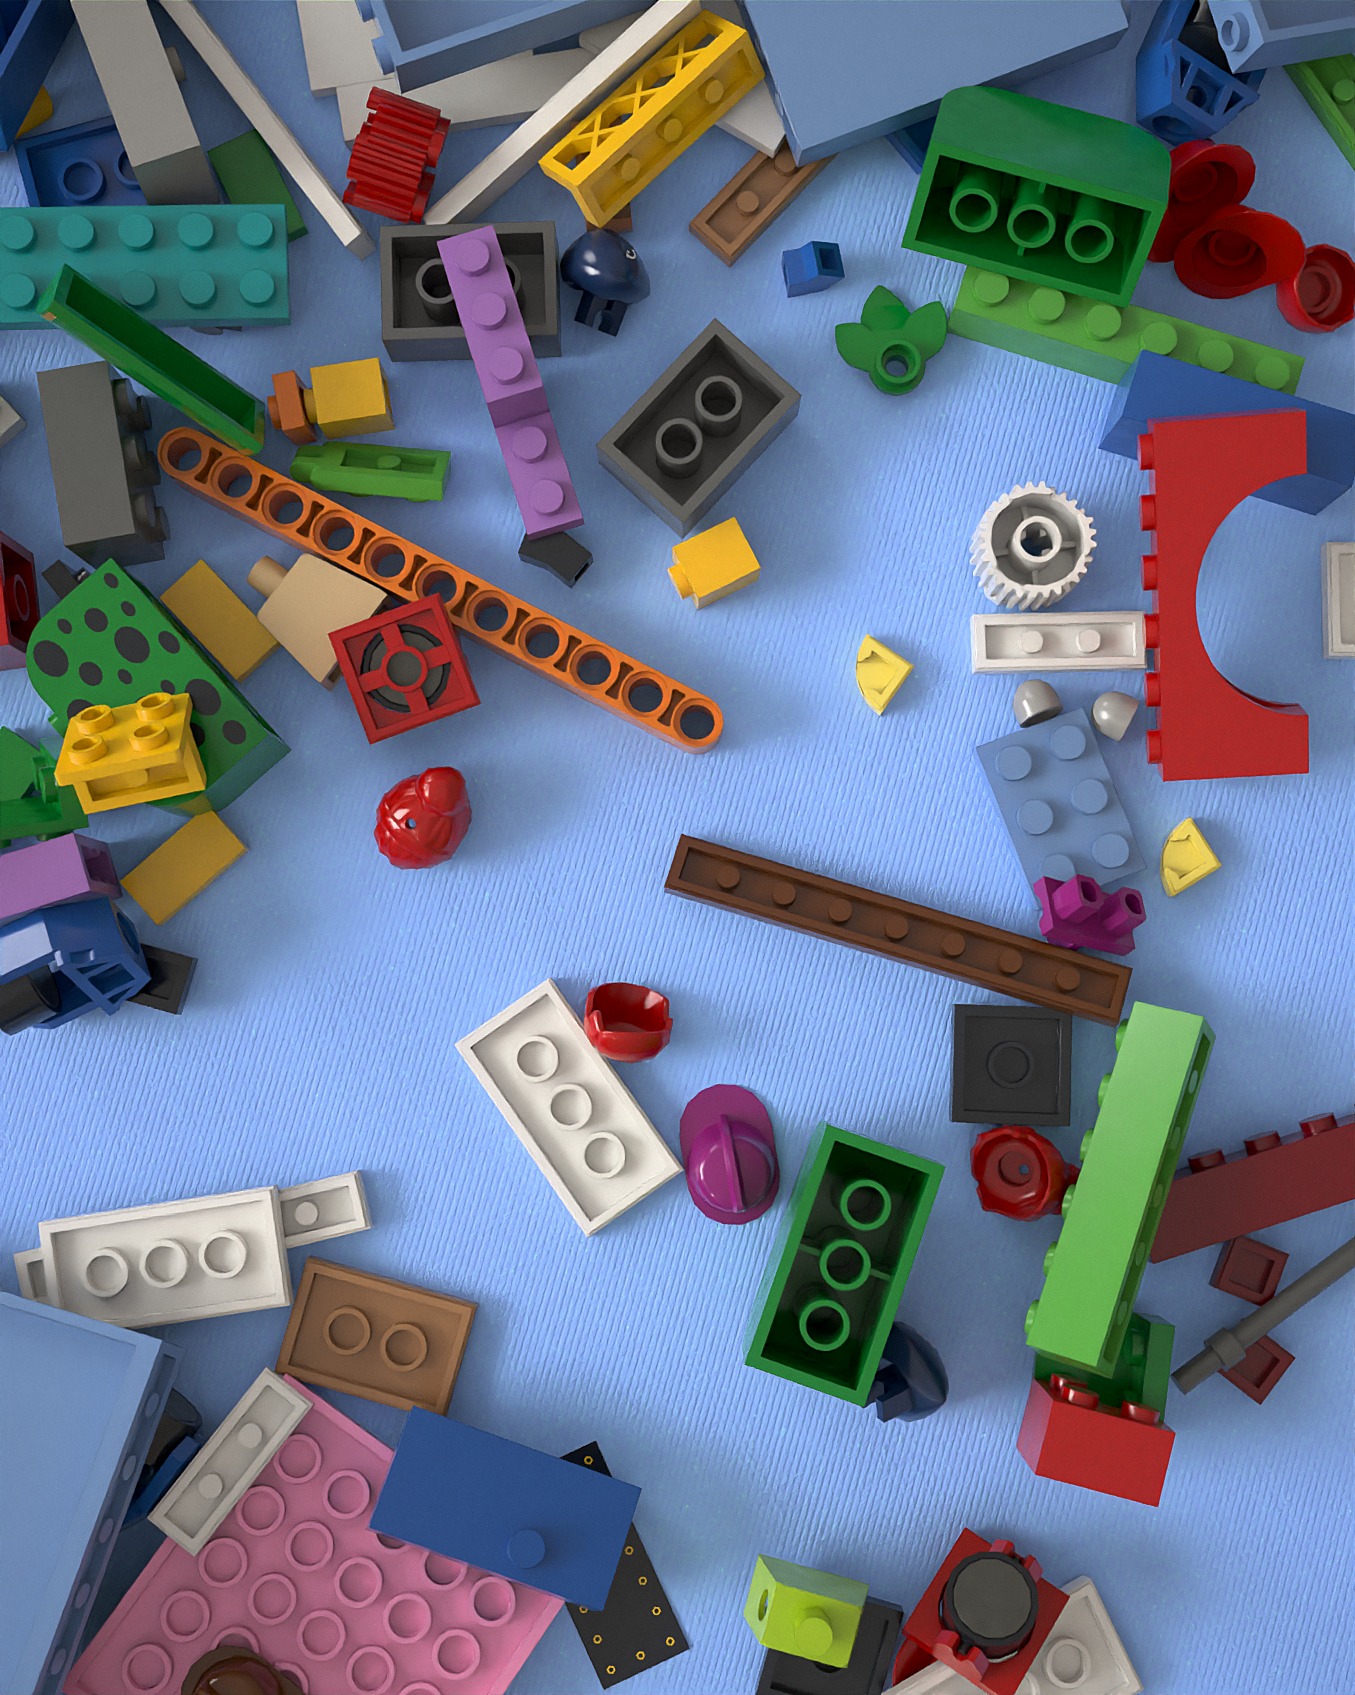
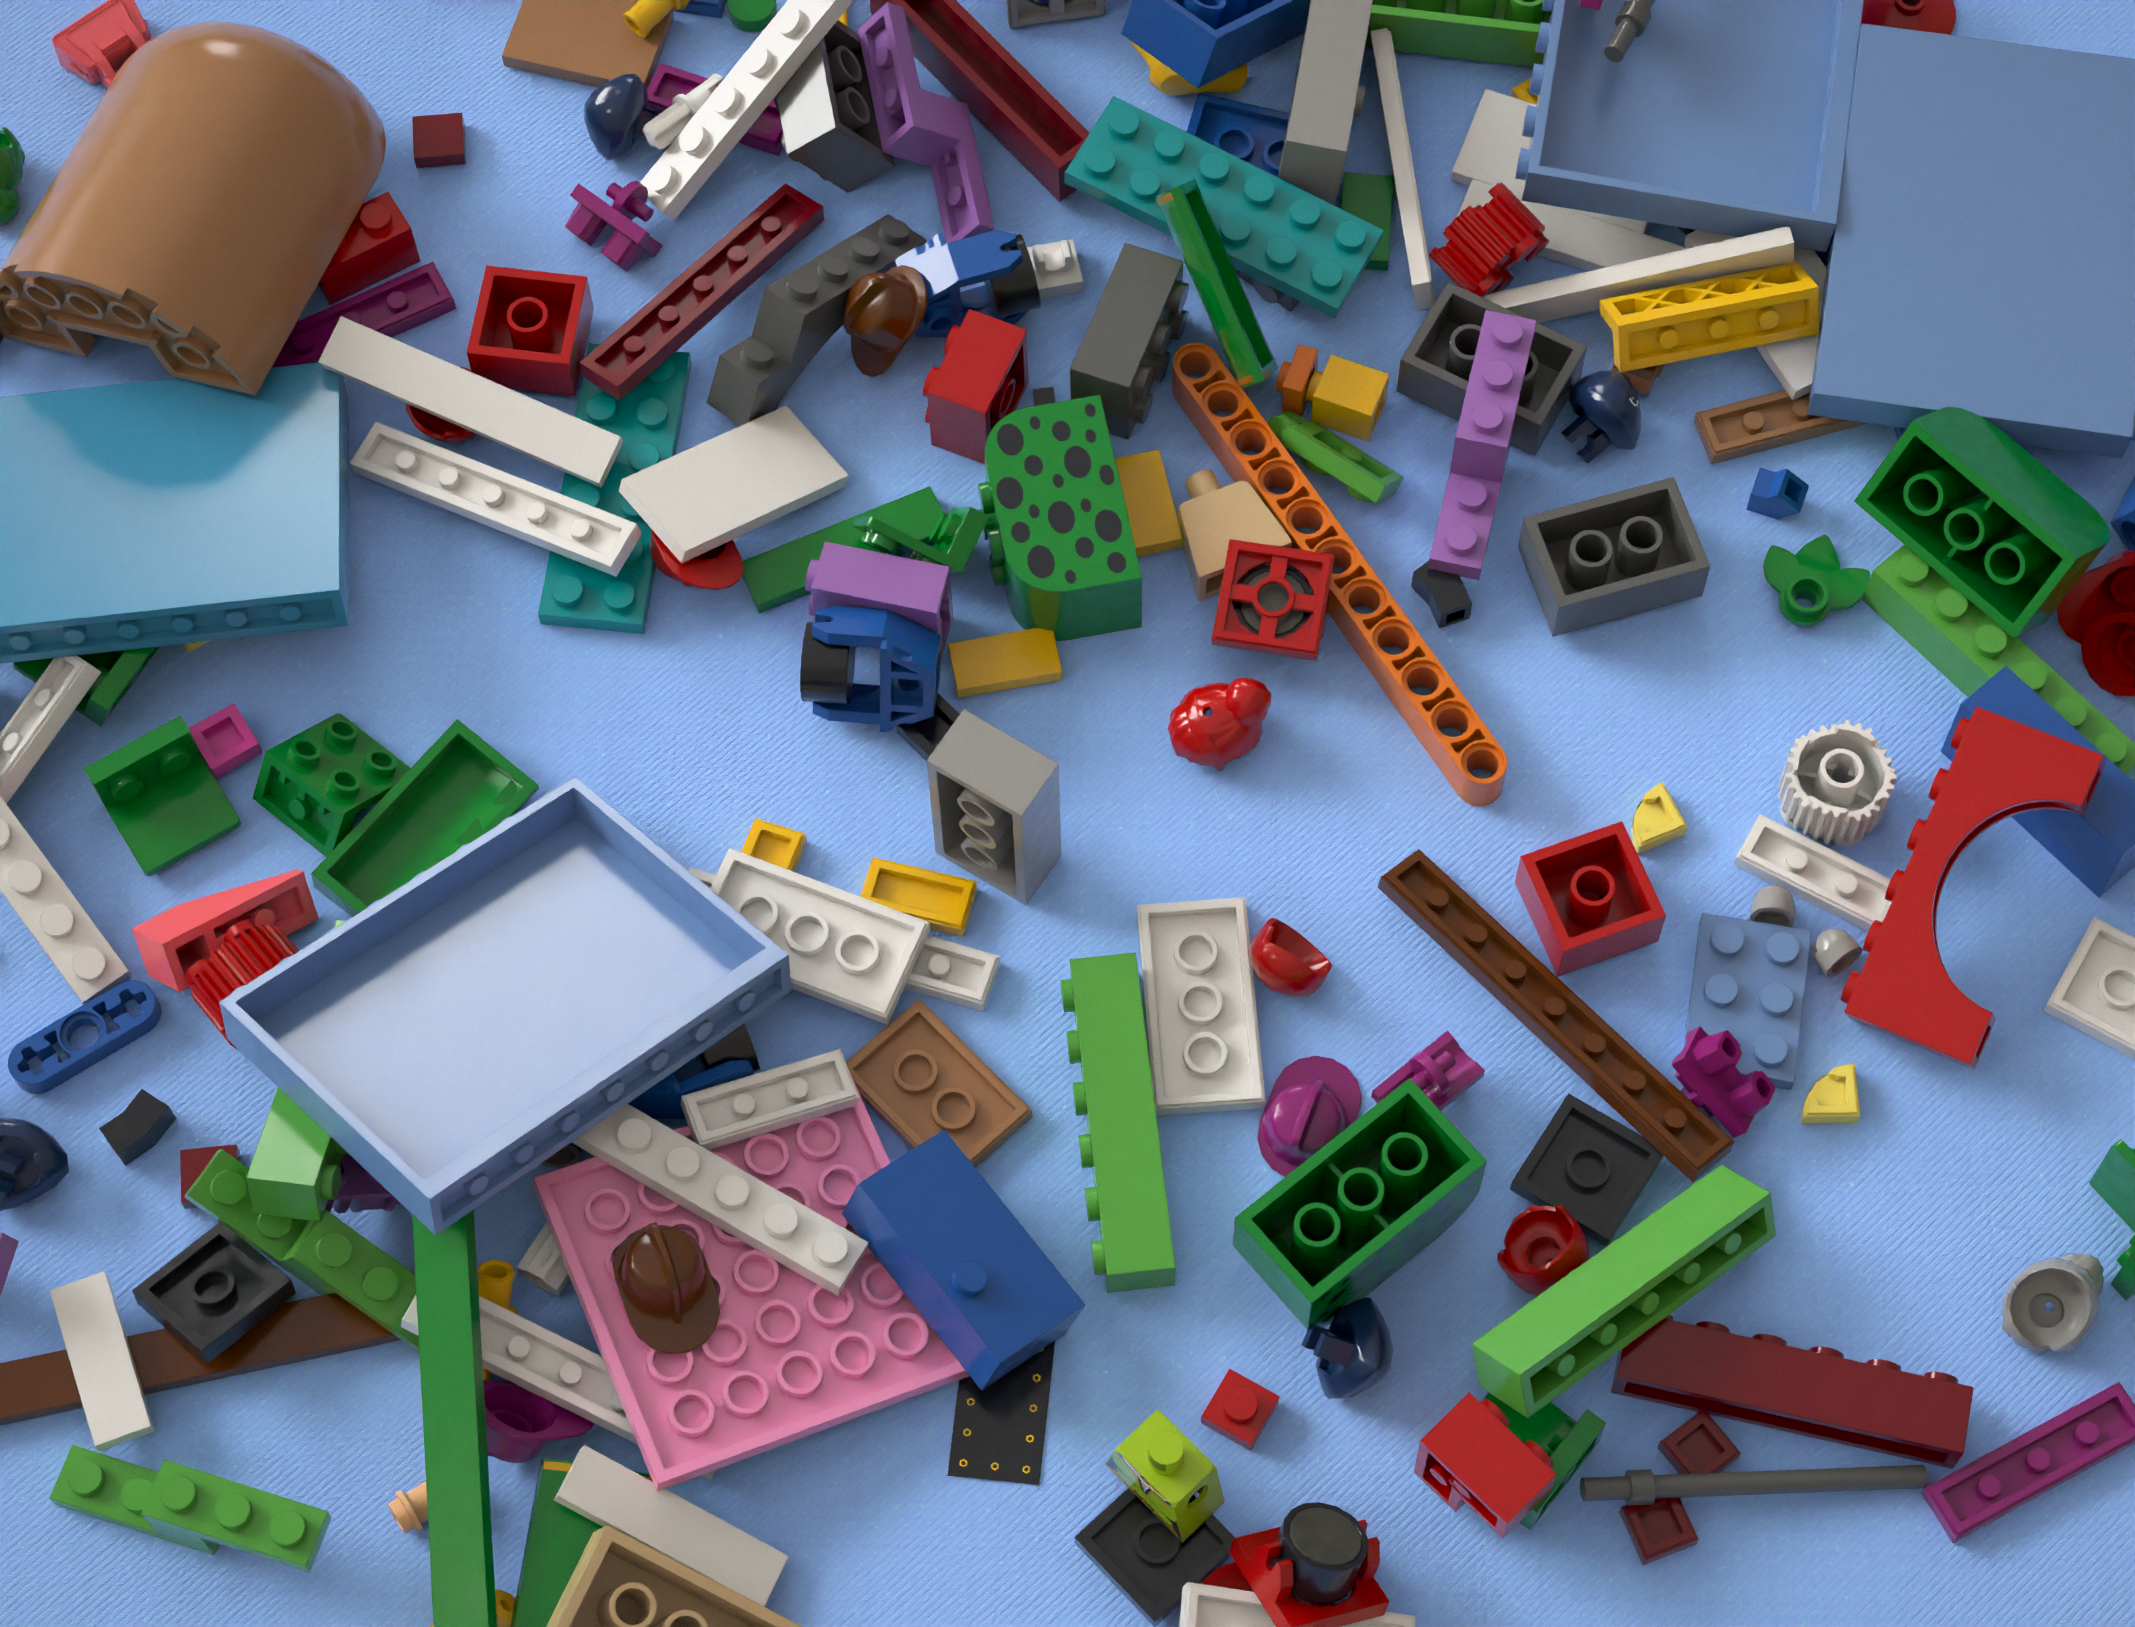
camera: 30 degrees right, 20 degrees down
yellow bracket [54,692,207,815] -> none
yellow brick [667,516,761,610] -> none
none -> white plate [571,1104,869,1296]
none -> yellow tile [741,818,807,872]
none -> yellow tile [860,857,978,937]
none -> light grey brick [927,709,1061,906]
none -> bright green brick [1060,952,1176,1293]
none -> red plate [1201,1368,1280,1451]
none -> magenta hips [1371,1030,1485,1111]
none -> red brick [1515,821,1666,977]

